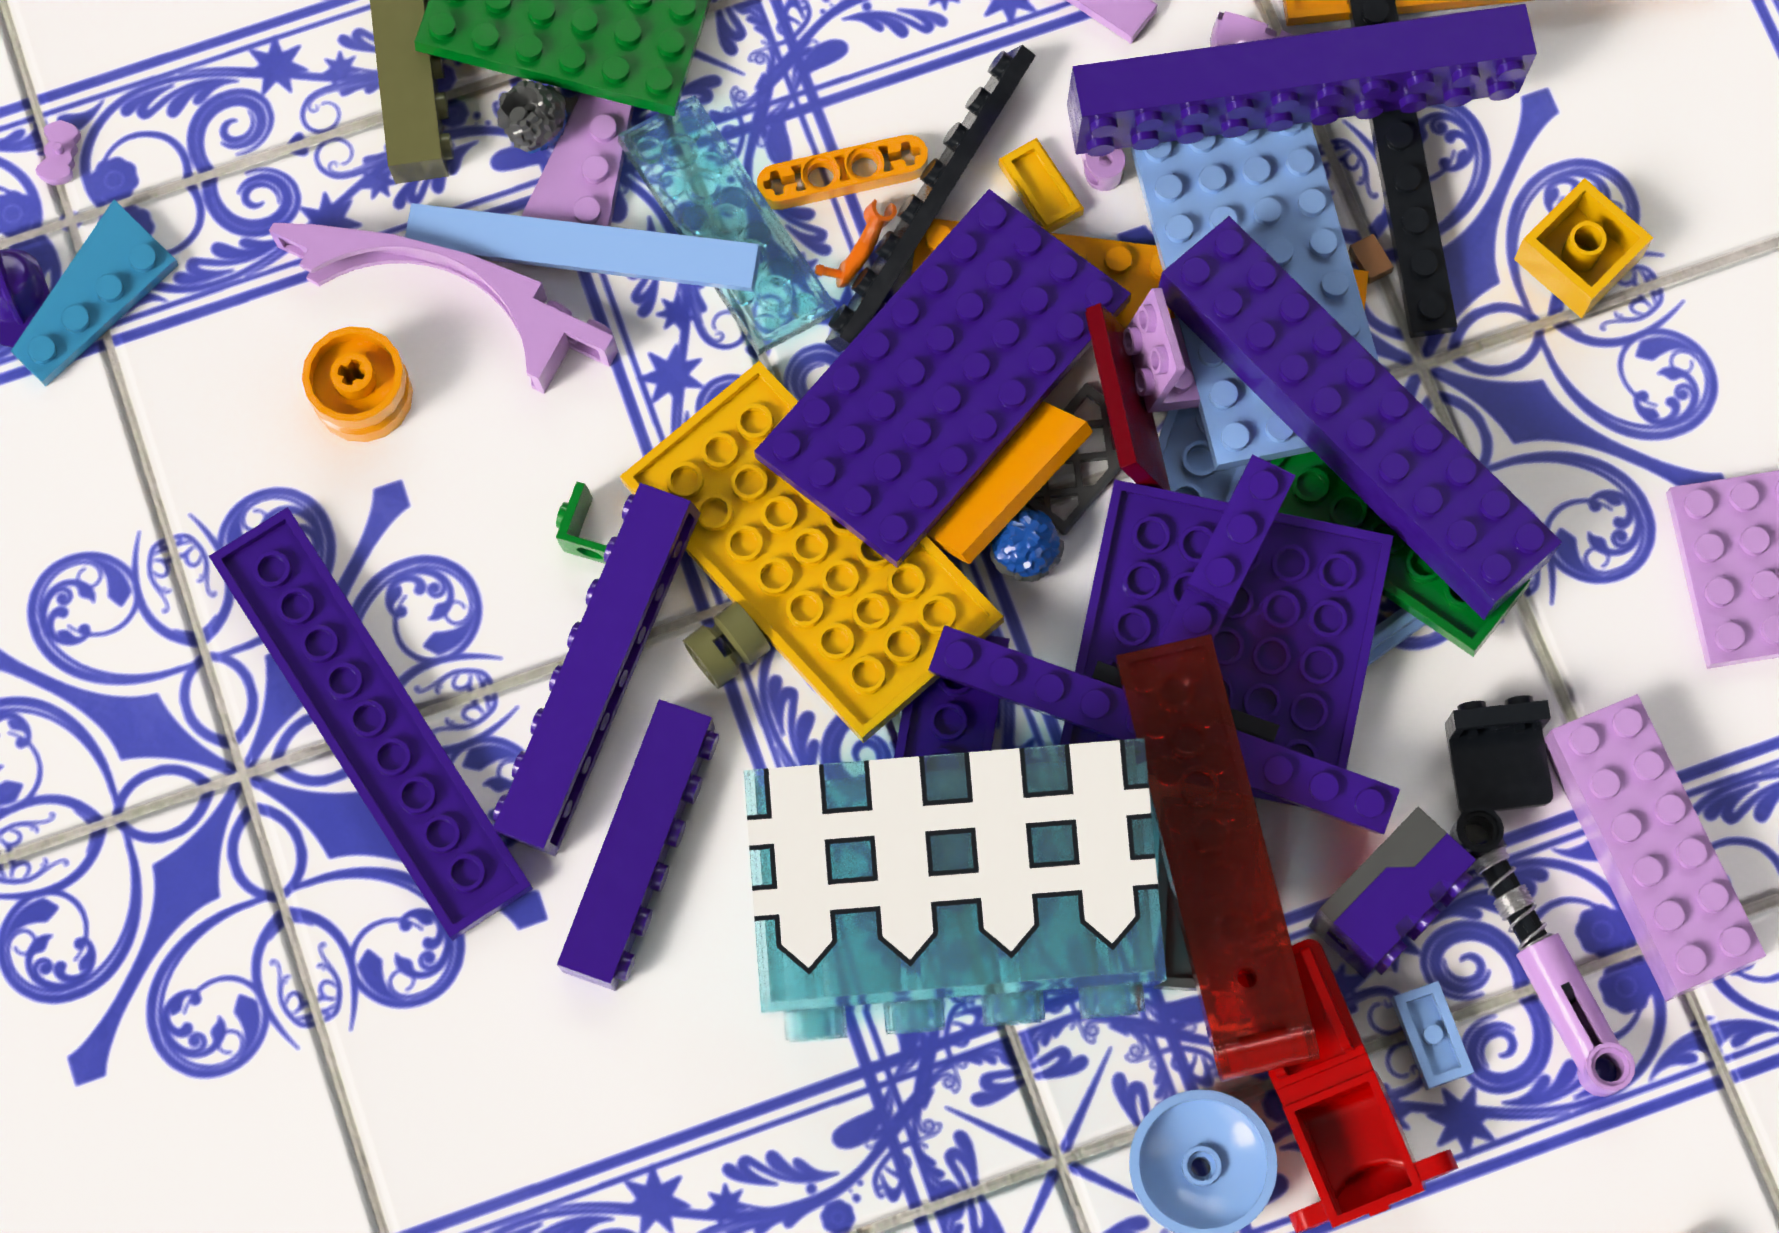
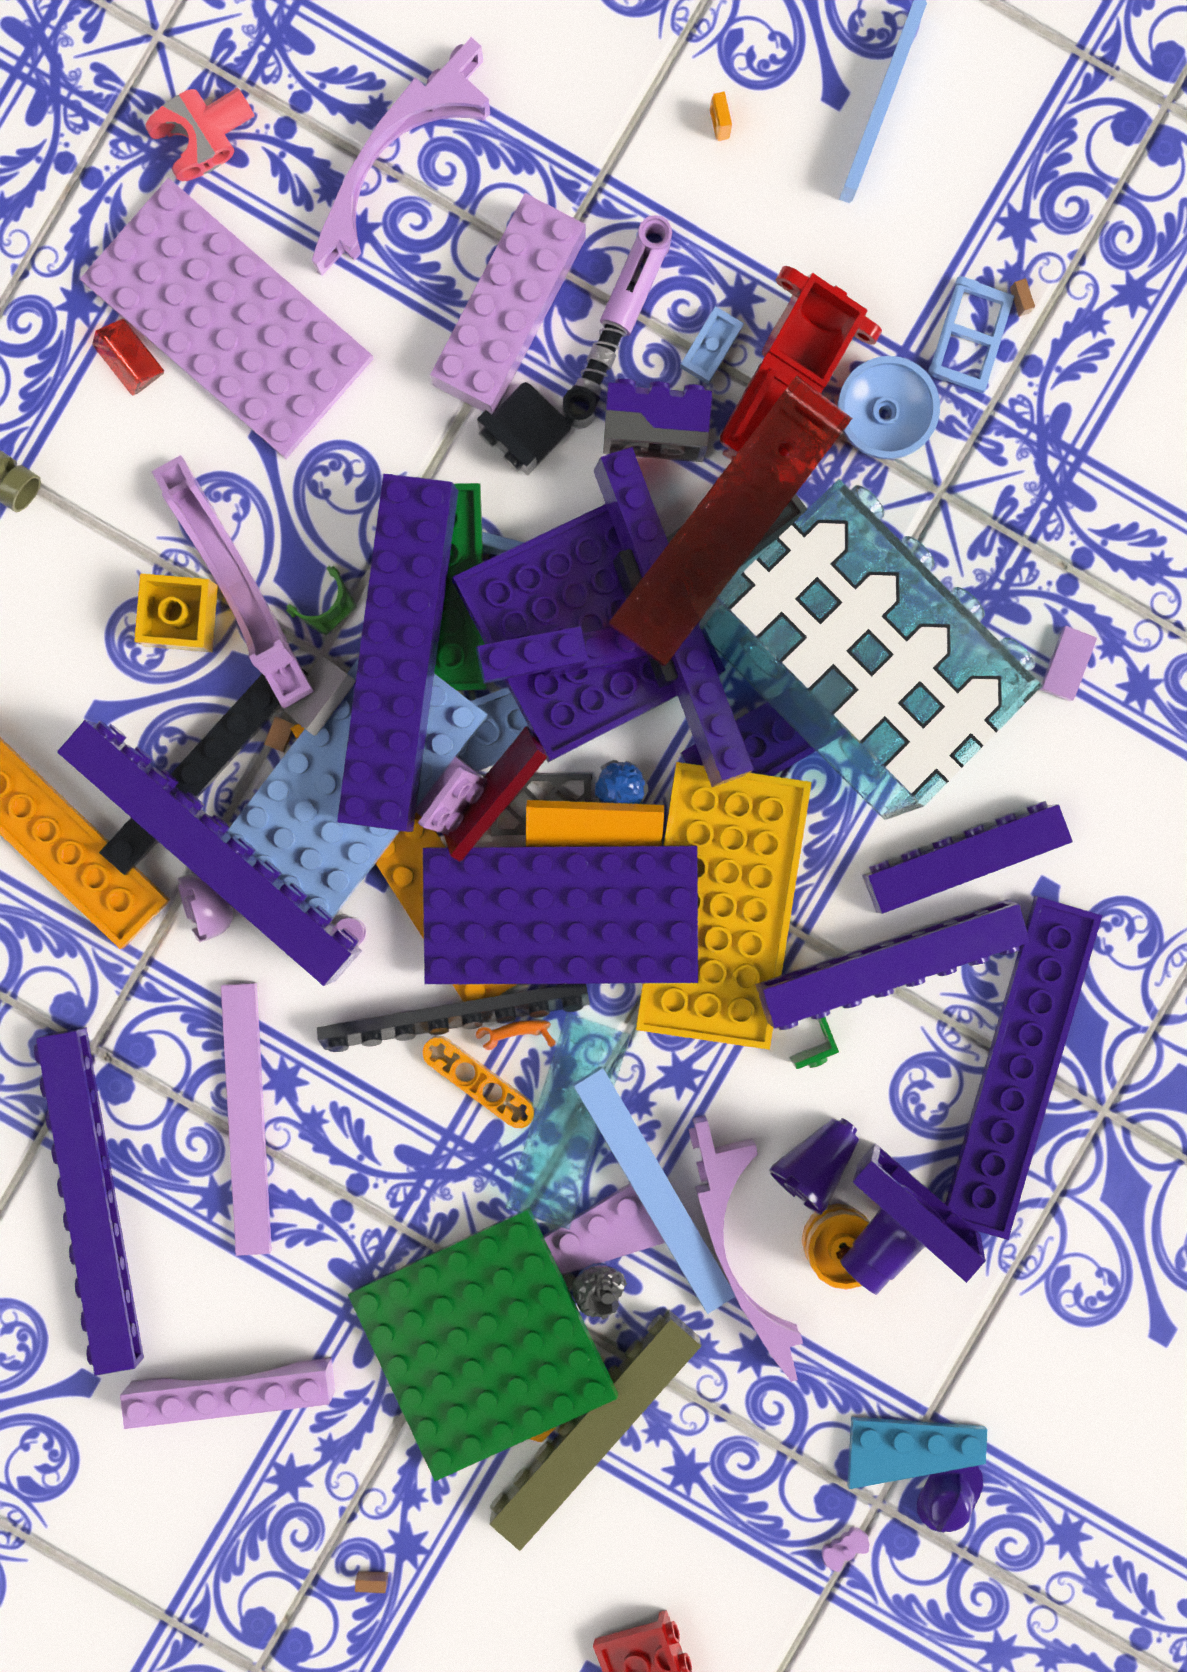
camera: 130 degrees left, 15 degrees up
olive wheel [682,602,771,689] -> none
yellow tile [998,138,1084,233] -> none
none -> lavender slope [151,455,314,709]
none -> light grey tile [282,656,356,736]
none -> bright green helmet [286,565,357,636]
none -> dark purple cone [769,1118,859,1215]
none -> dark purple piece [840,1143,986,1295]
none -> lavender tile [1039,626,1097,701]

